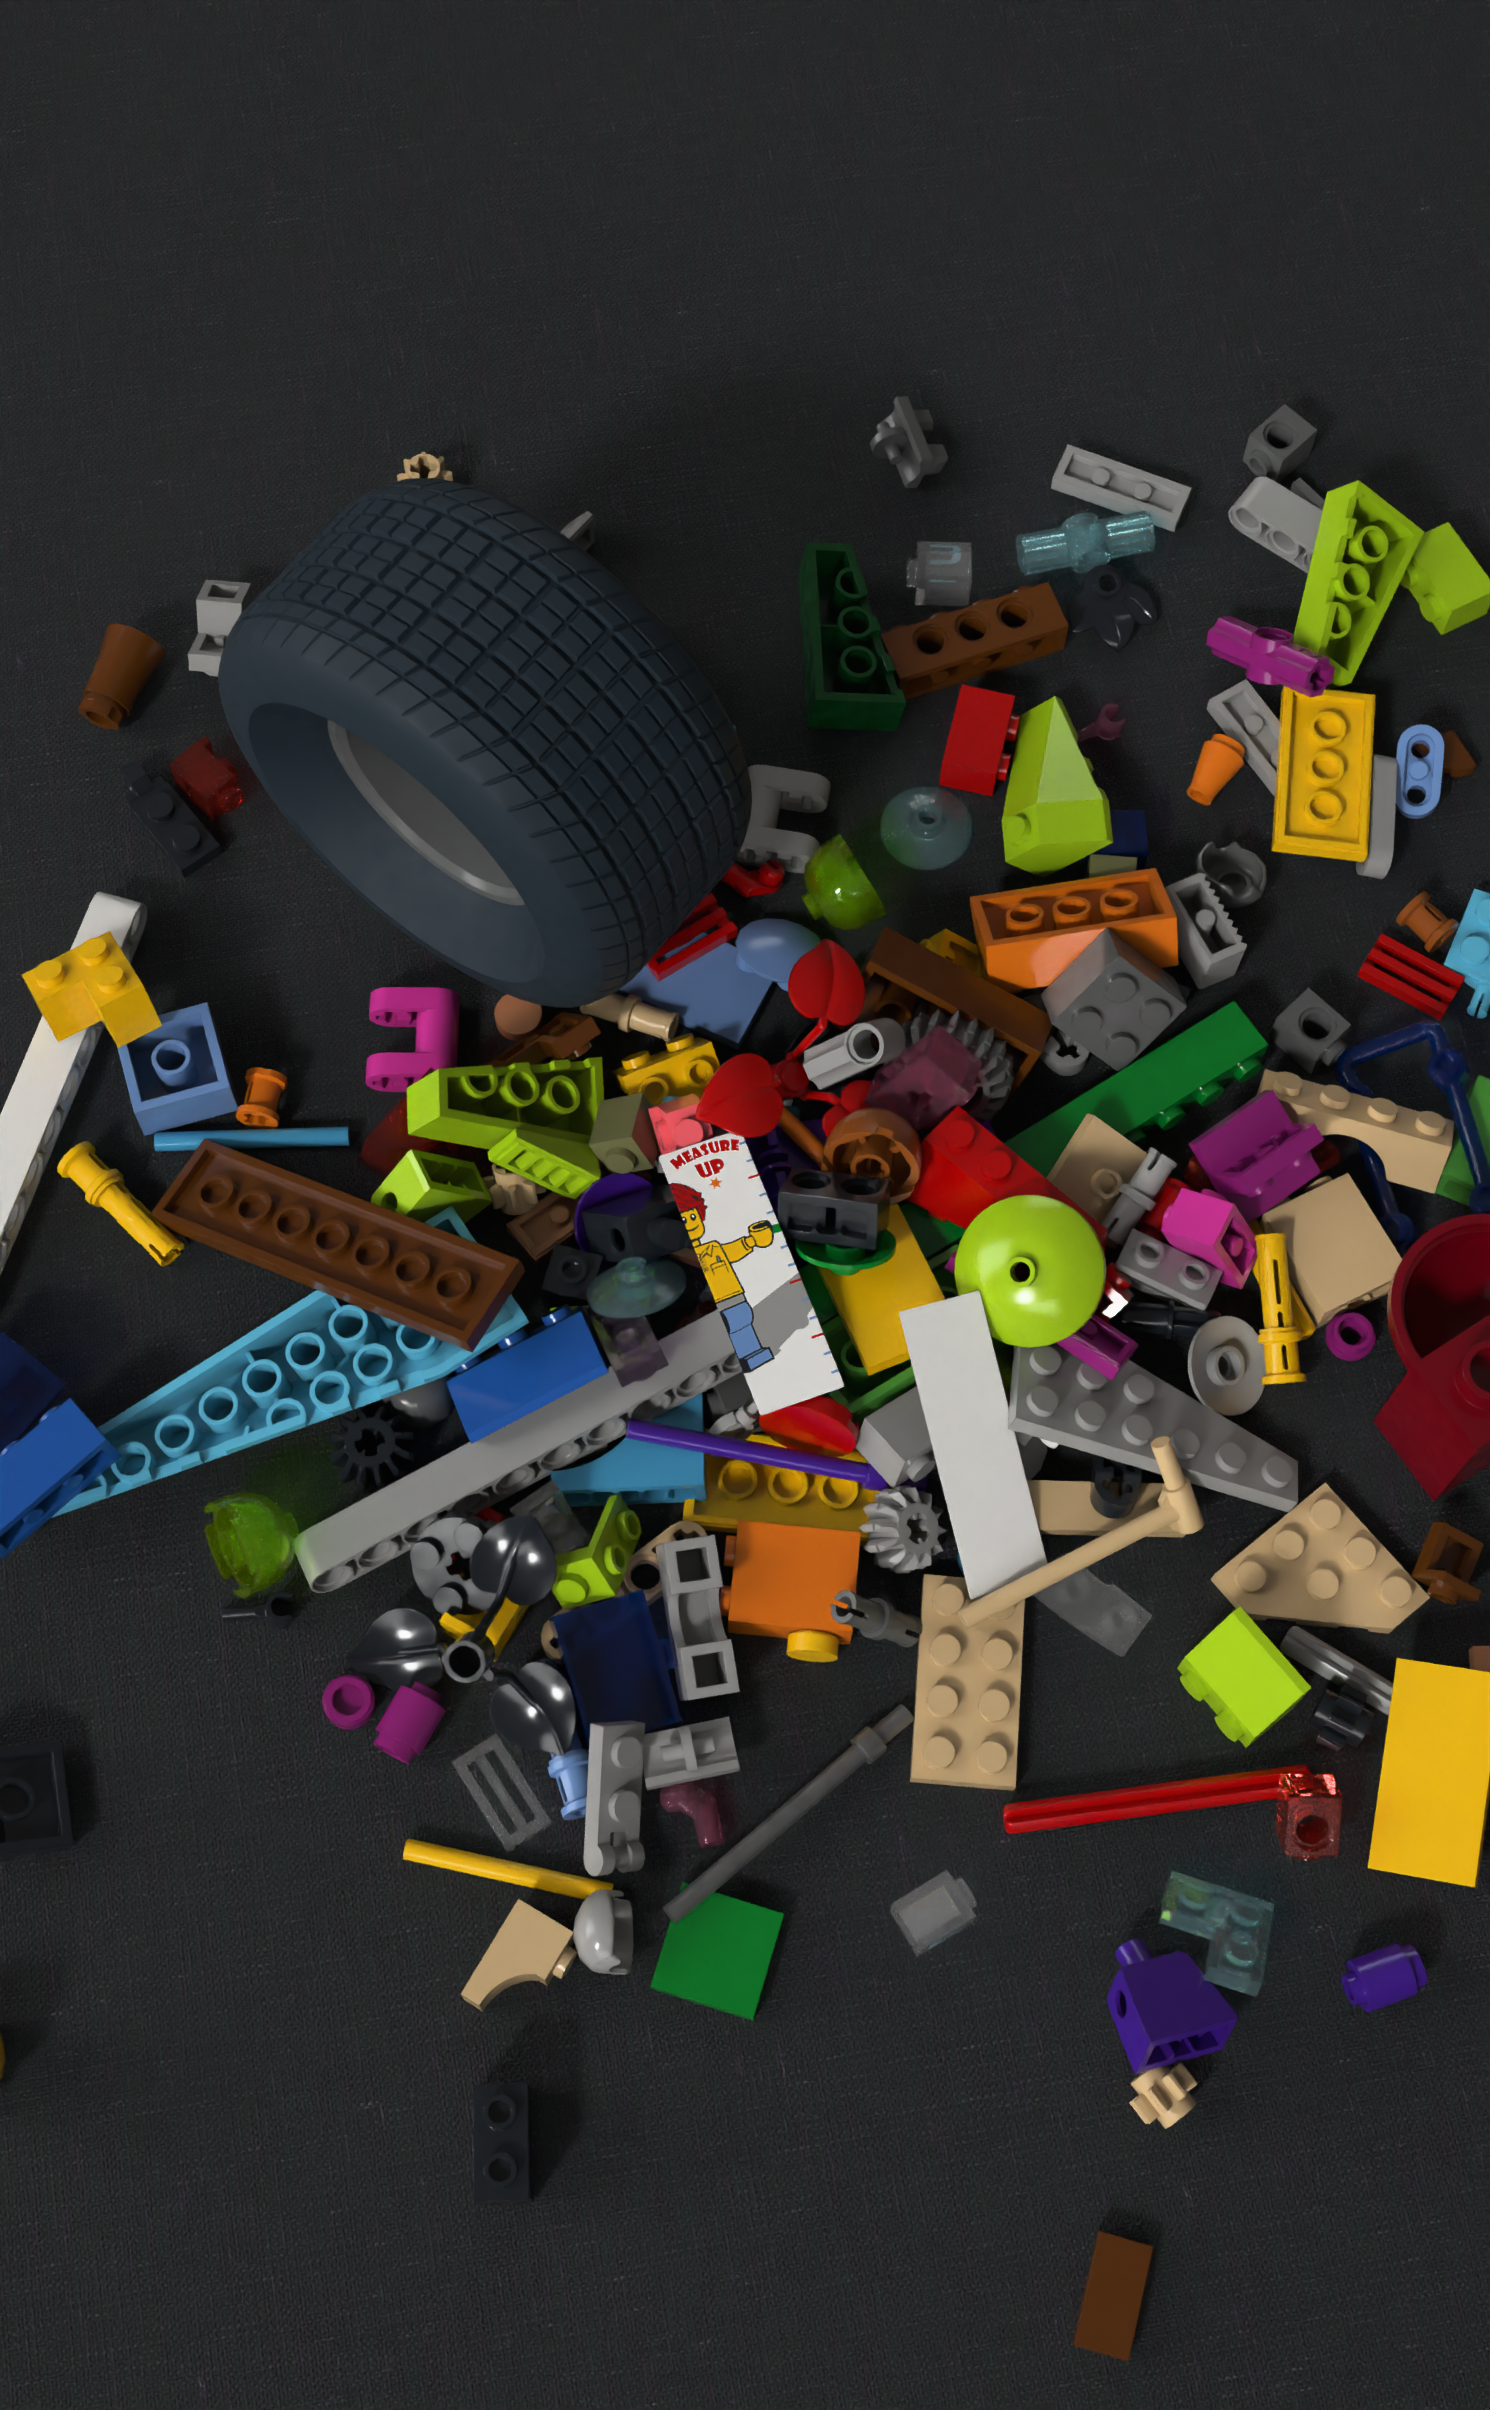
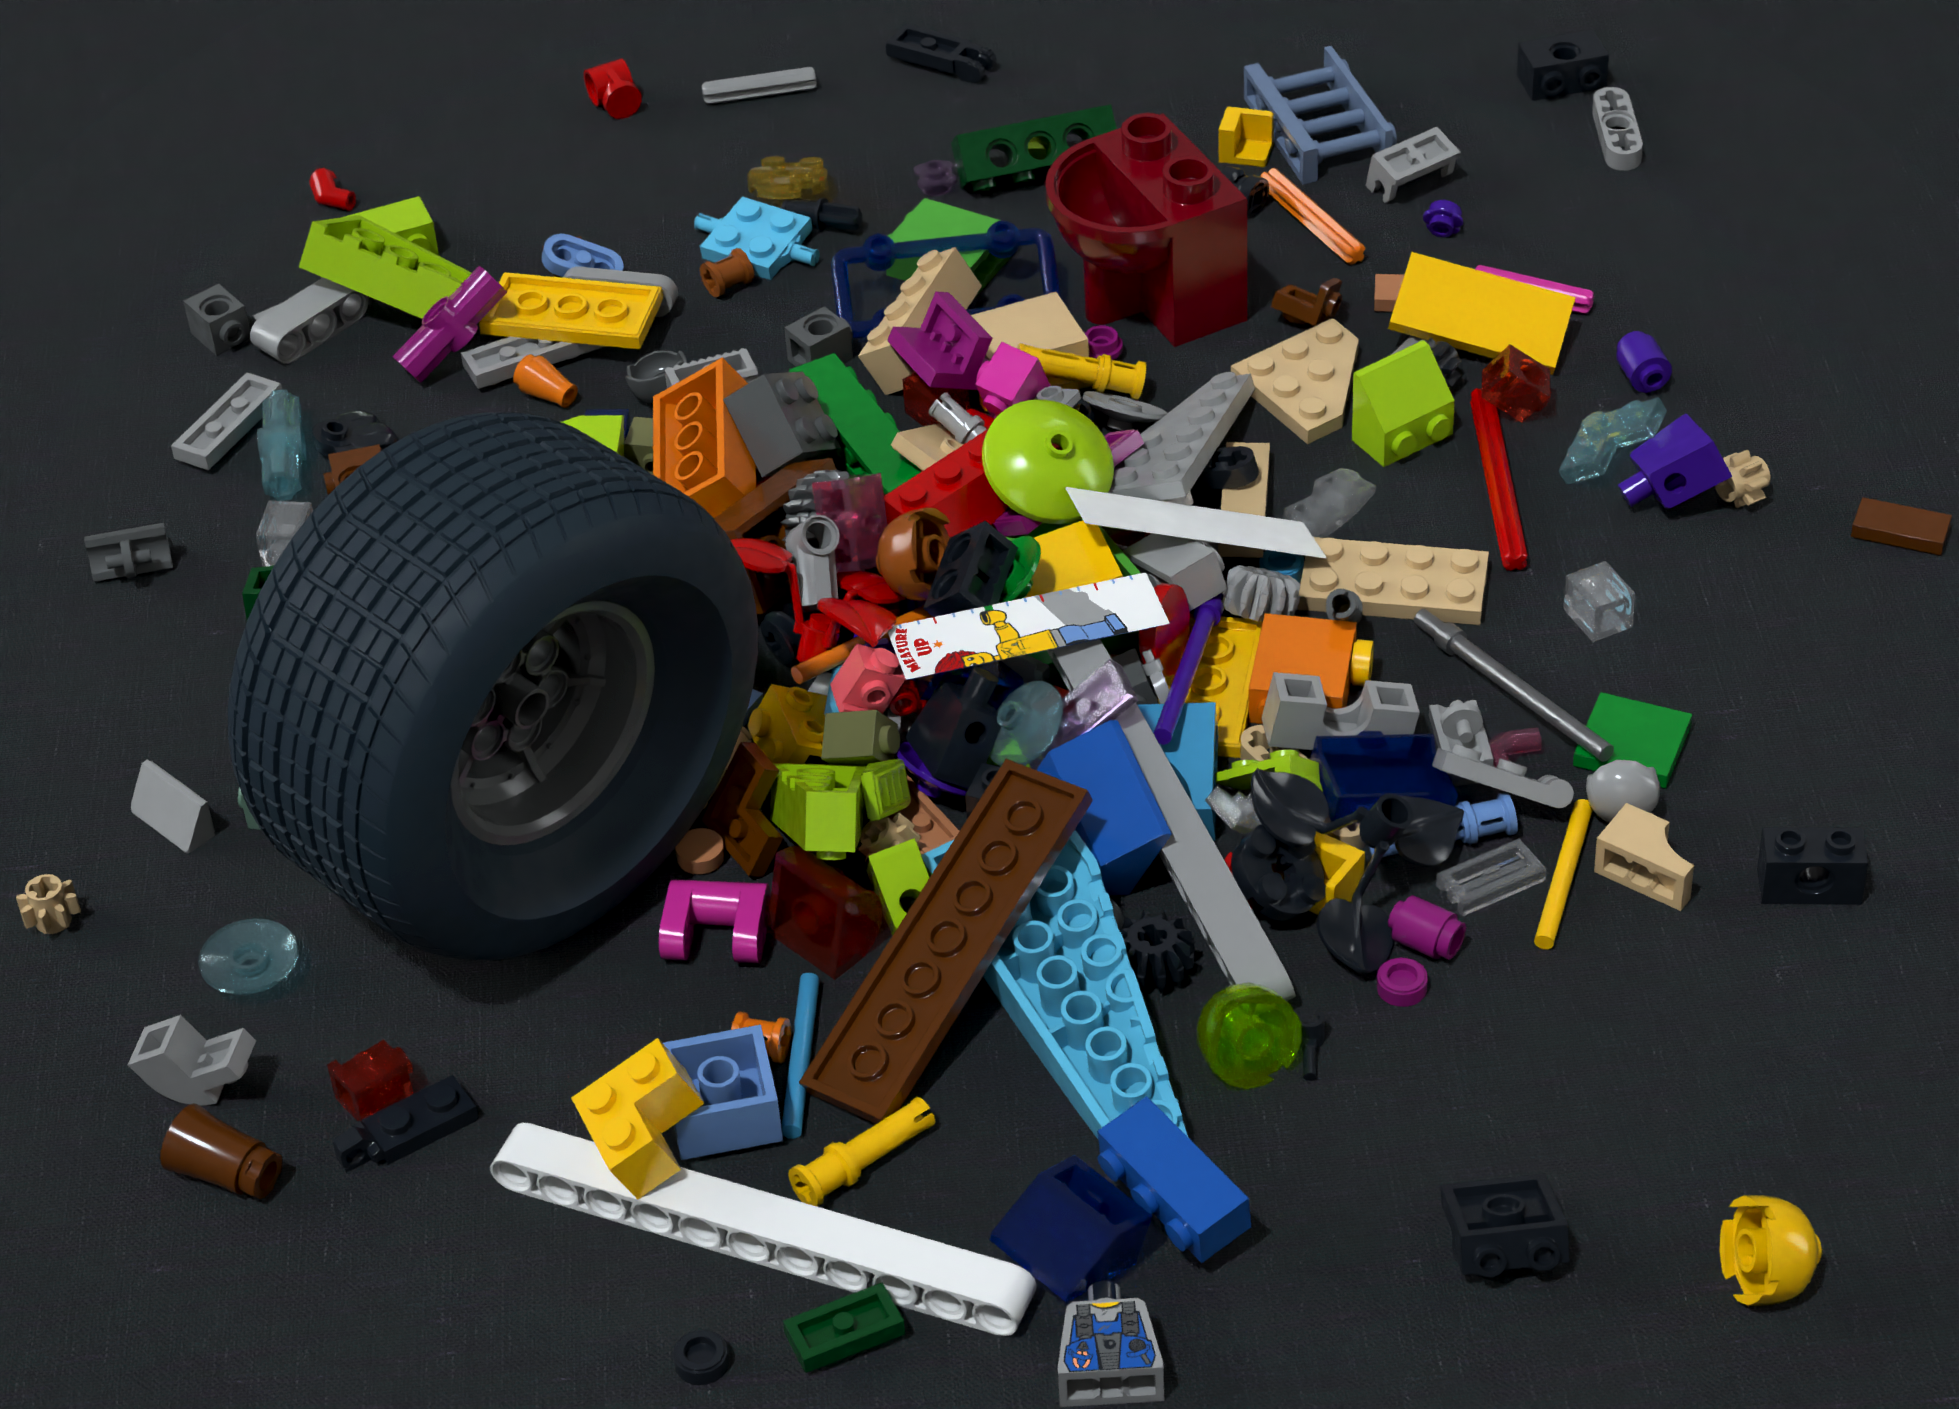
camera: 80 degrees left, 25 degrees down
tan bar [958,1436,1205,1629] -> none
red tile [1357,933,1465,1021] -> none

